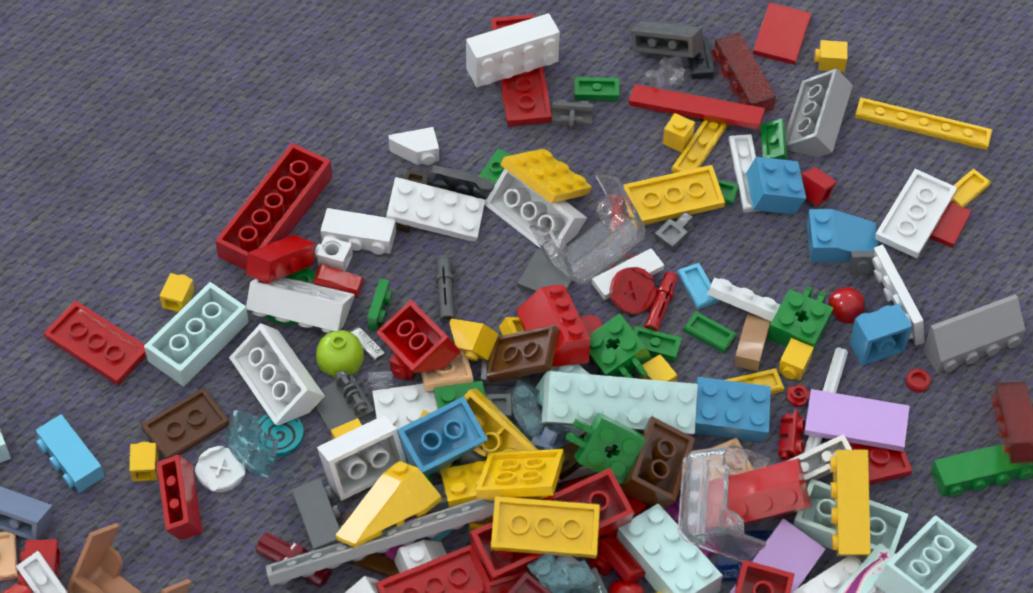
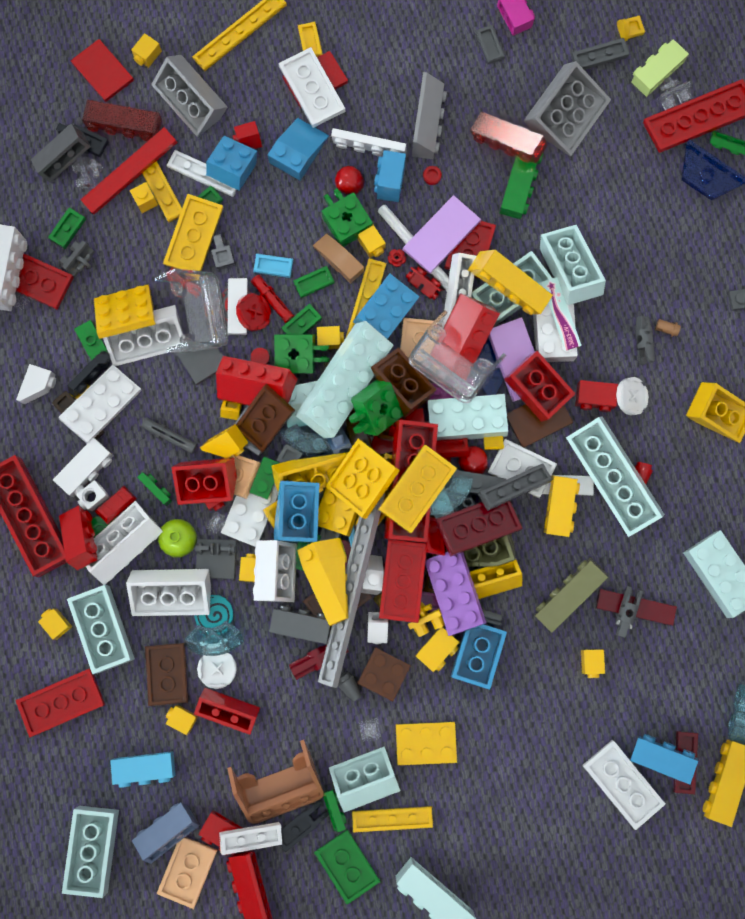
camera: 60 degrees left, 25 degrees up
white sticker [349,327,386,360] -> none
white plate [707,277,780,321] -> none
green plate [761,118,788,160] -> none
dark grey plate [849,250,875,275] -> none

